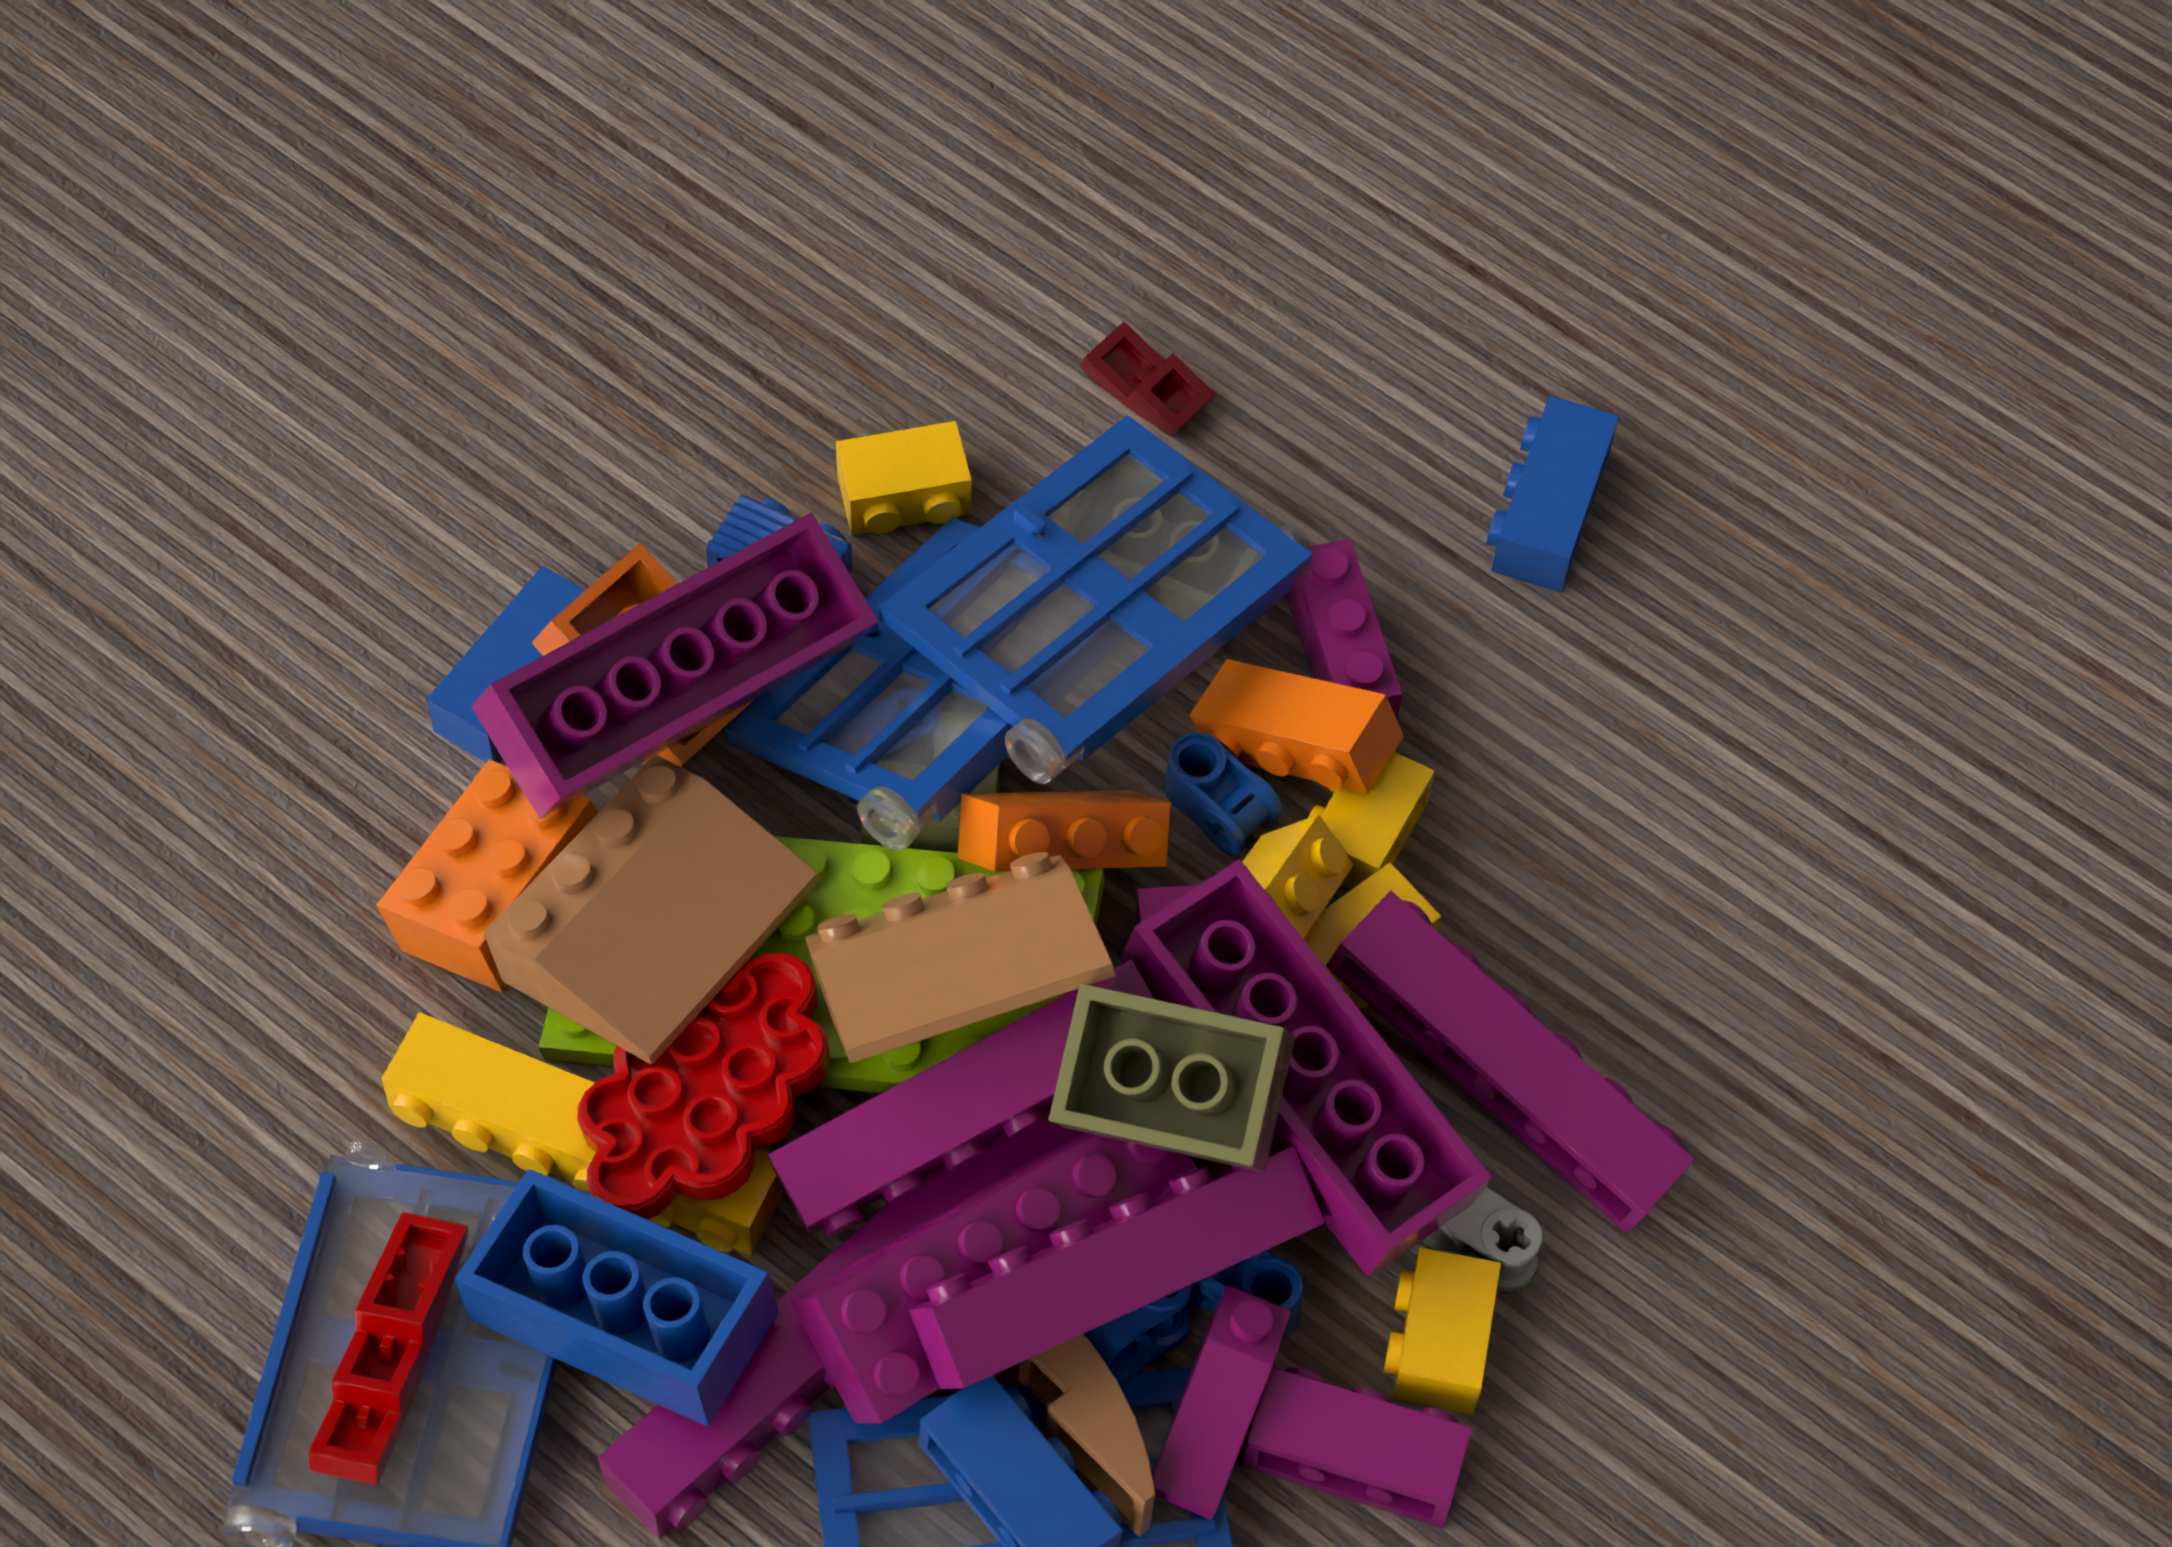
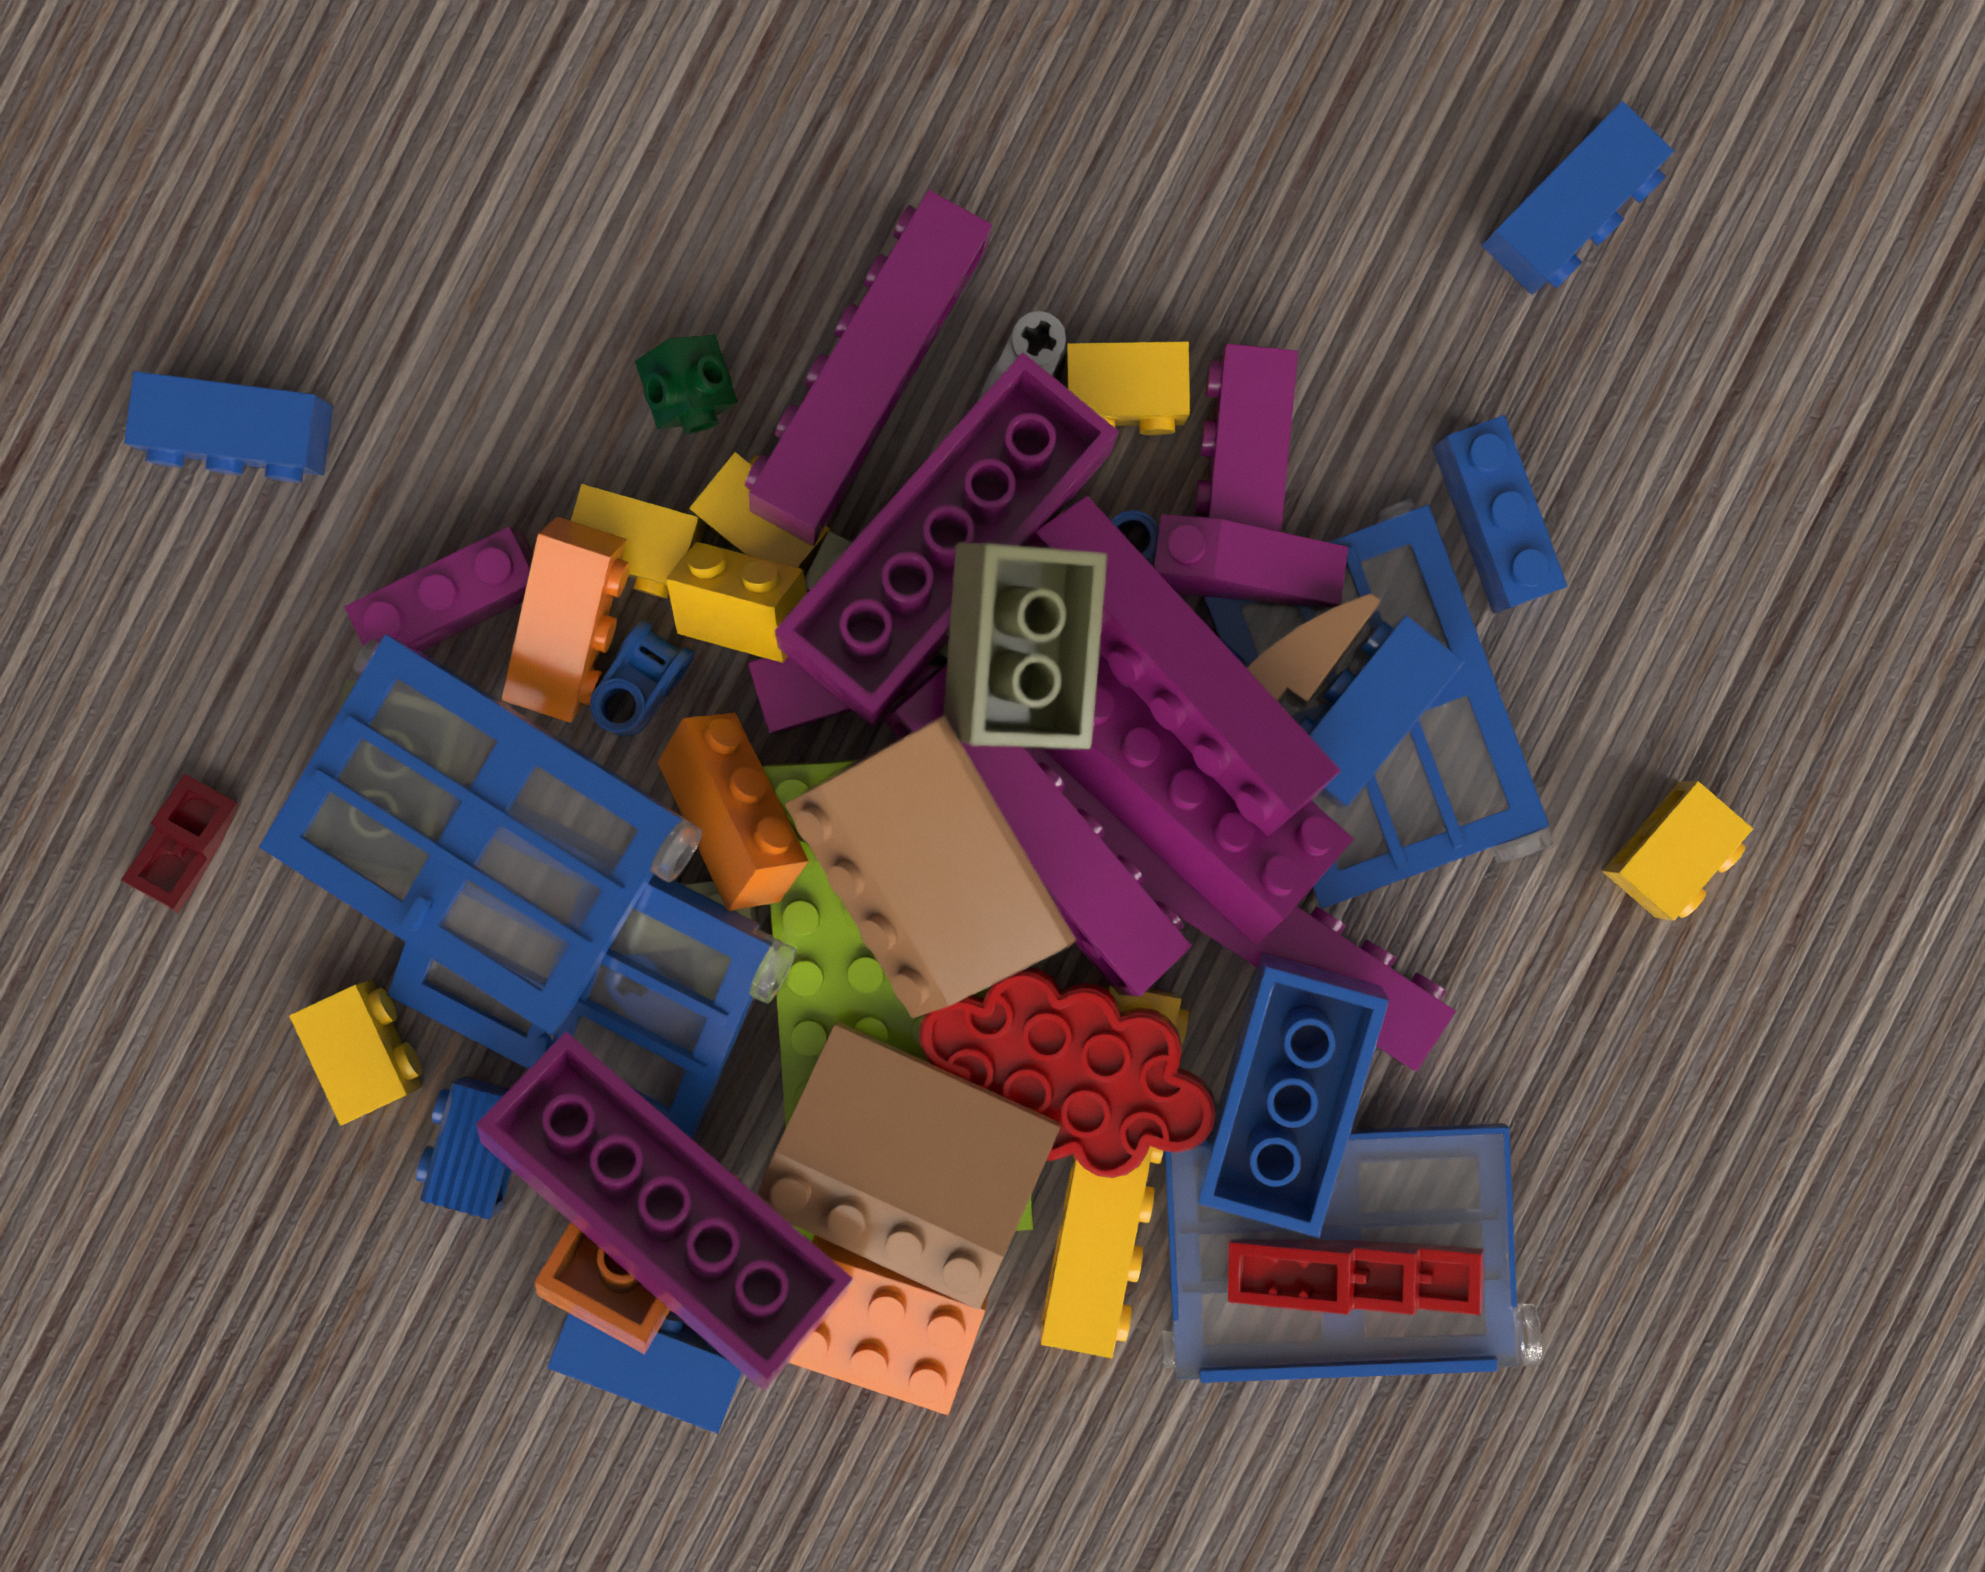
camera: 100 degrees left, 30 degrees up
none -> dark green brick [635,334,738,434]

